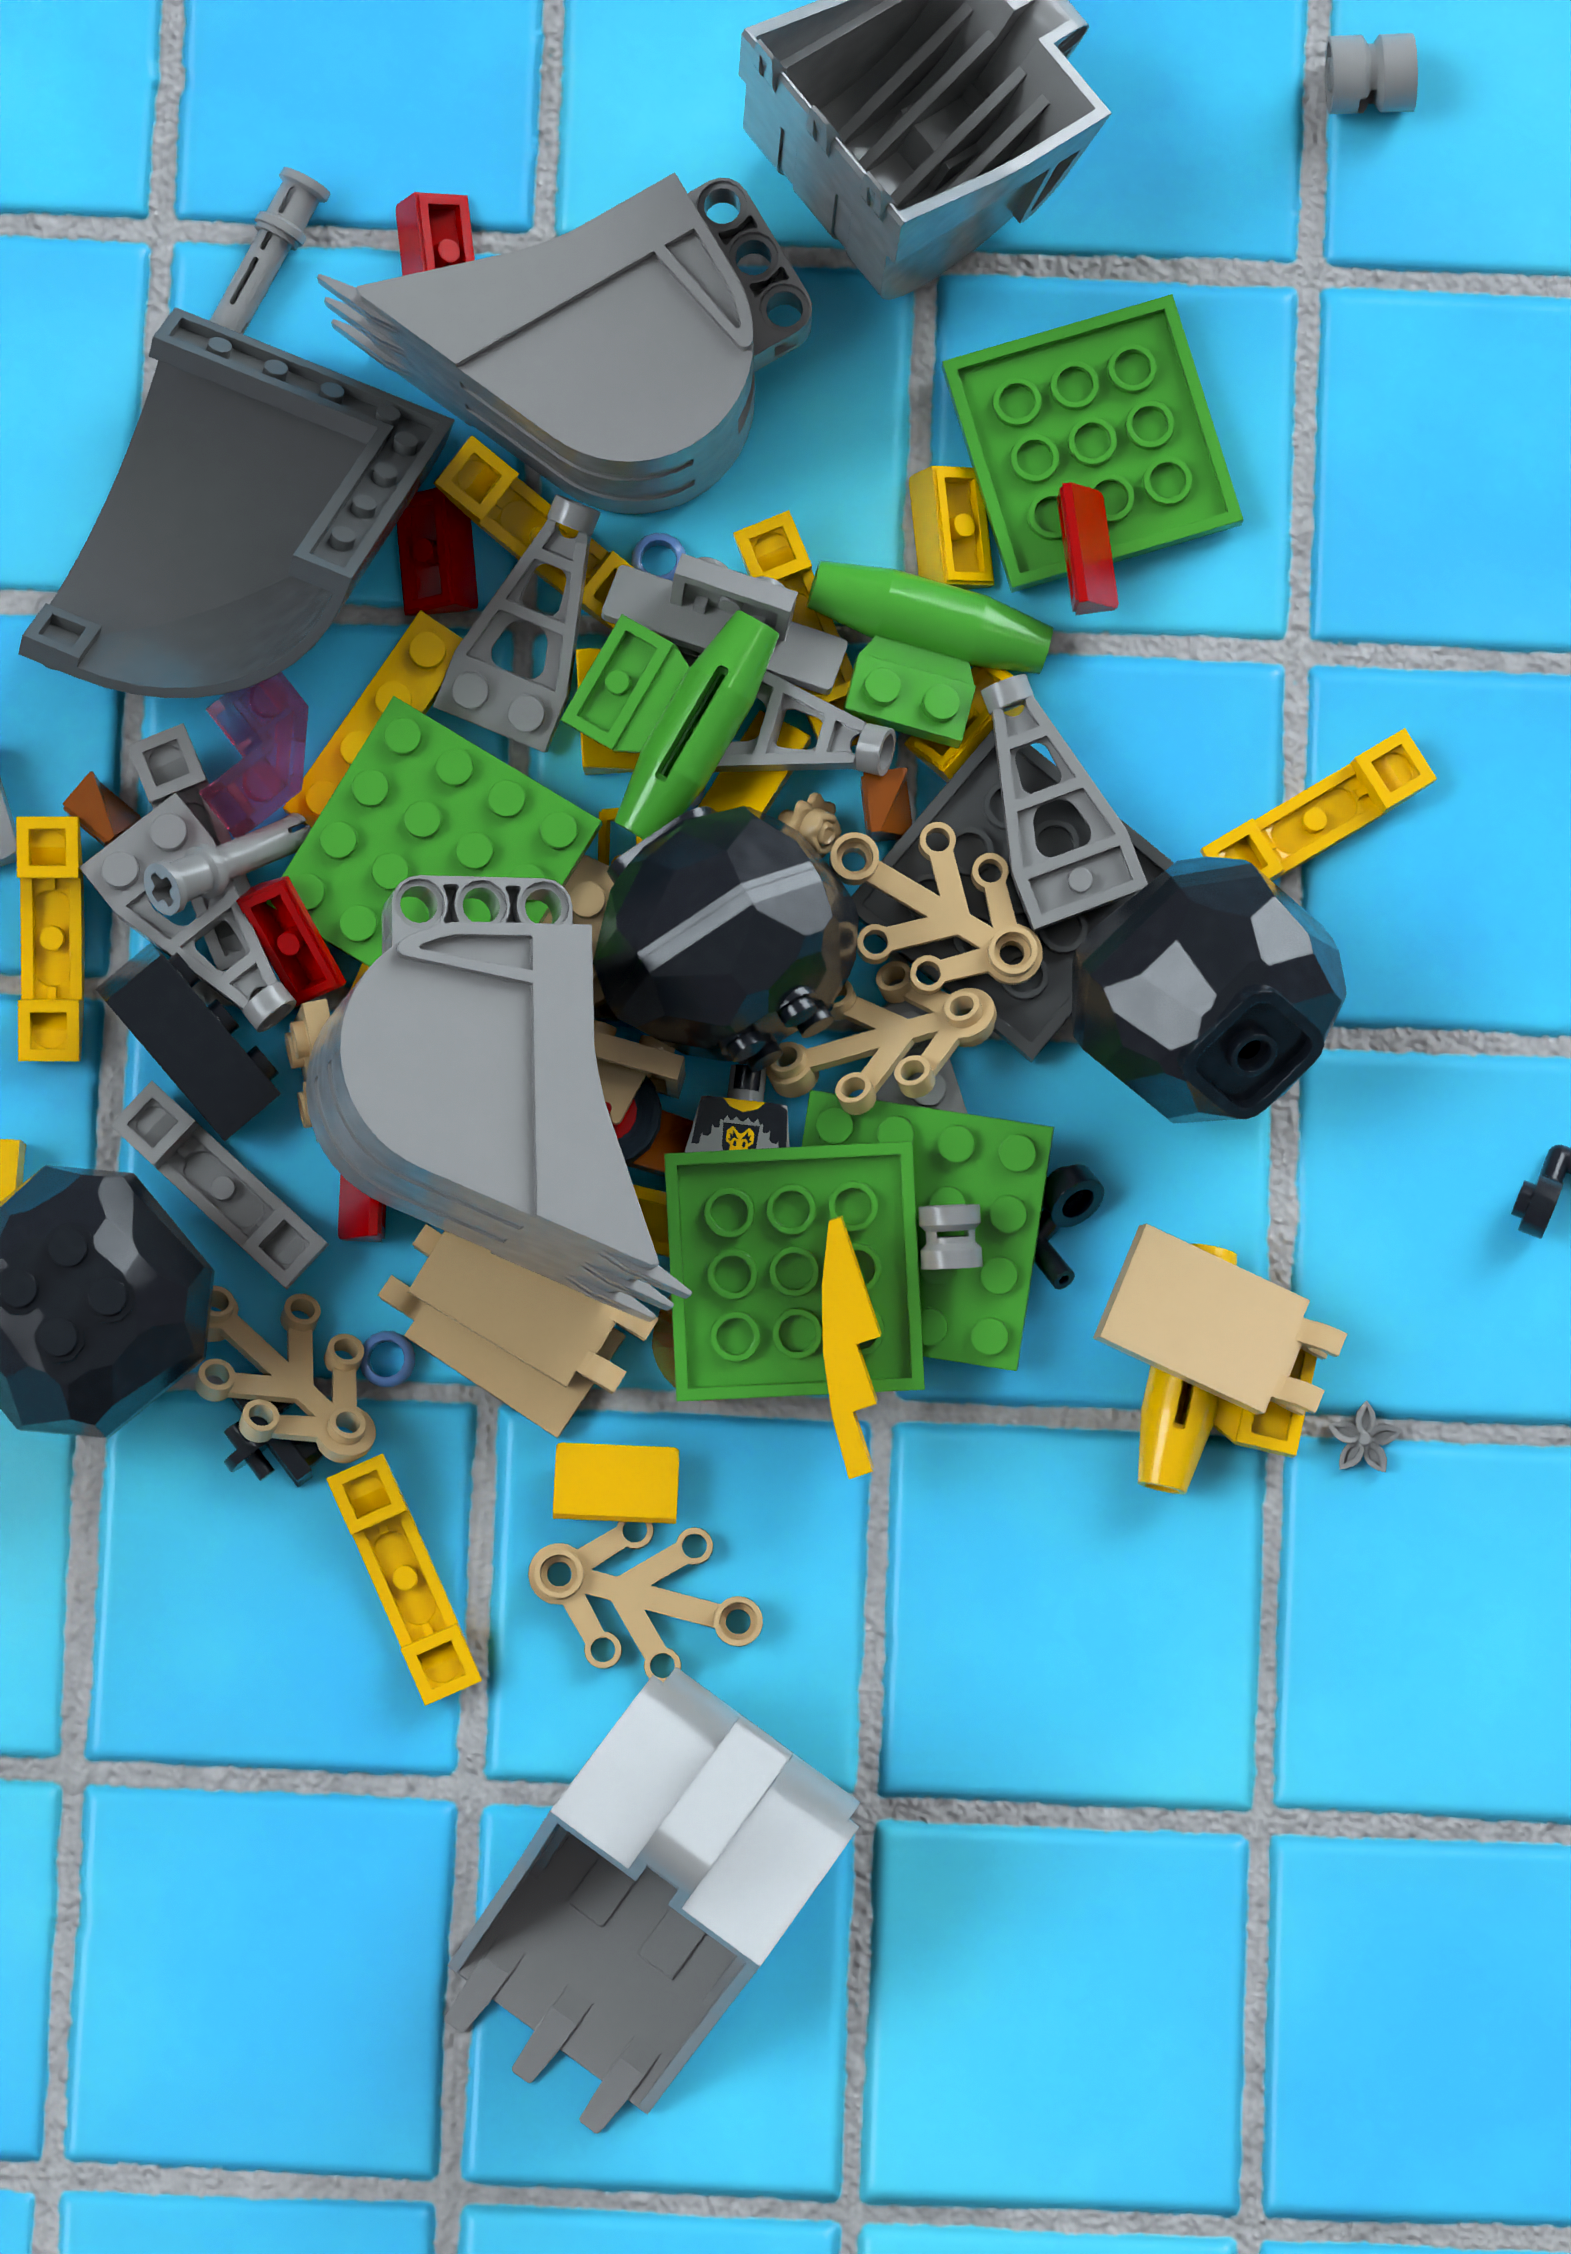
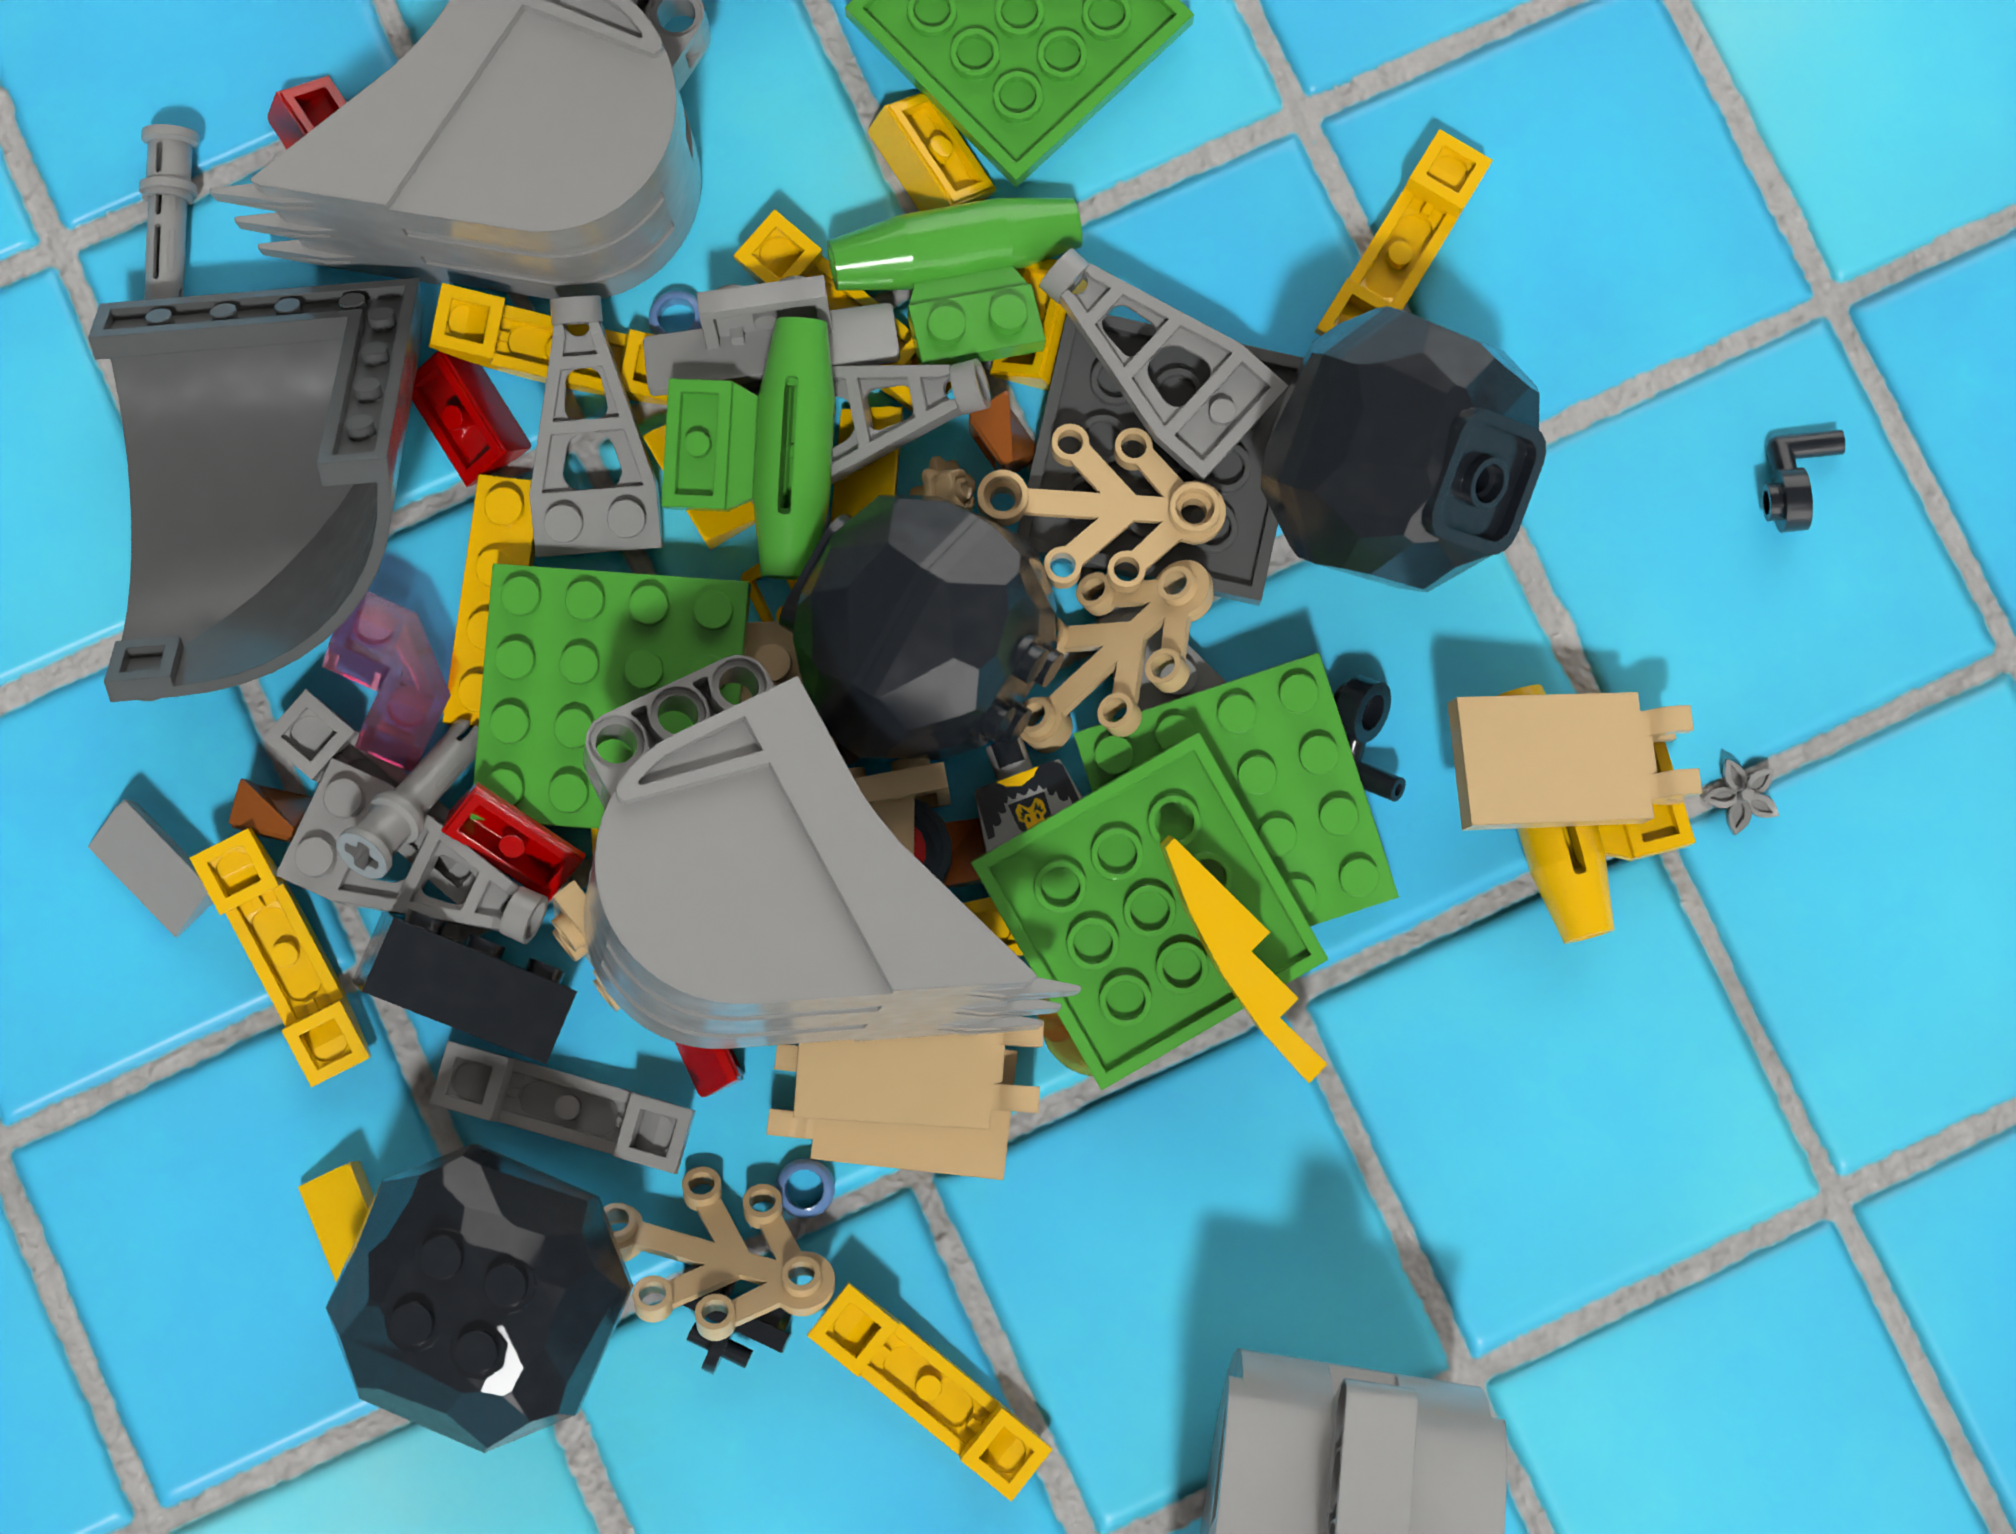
camera: 30 degrees left, 0 degrees up
tan plant [528,1521,763,1682] -> none
yellow slope [553,1442,680,1524] -> none
light grey wheel [918,1204,983,1270] -> none
red slope [1057,482,1119,615] -> none

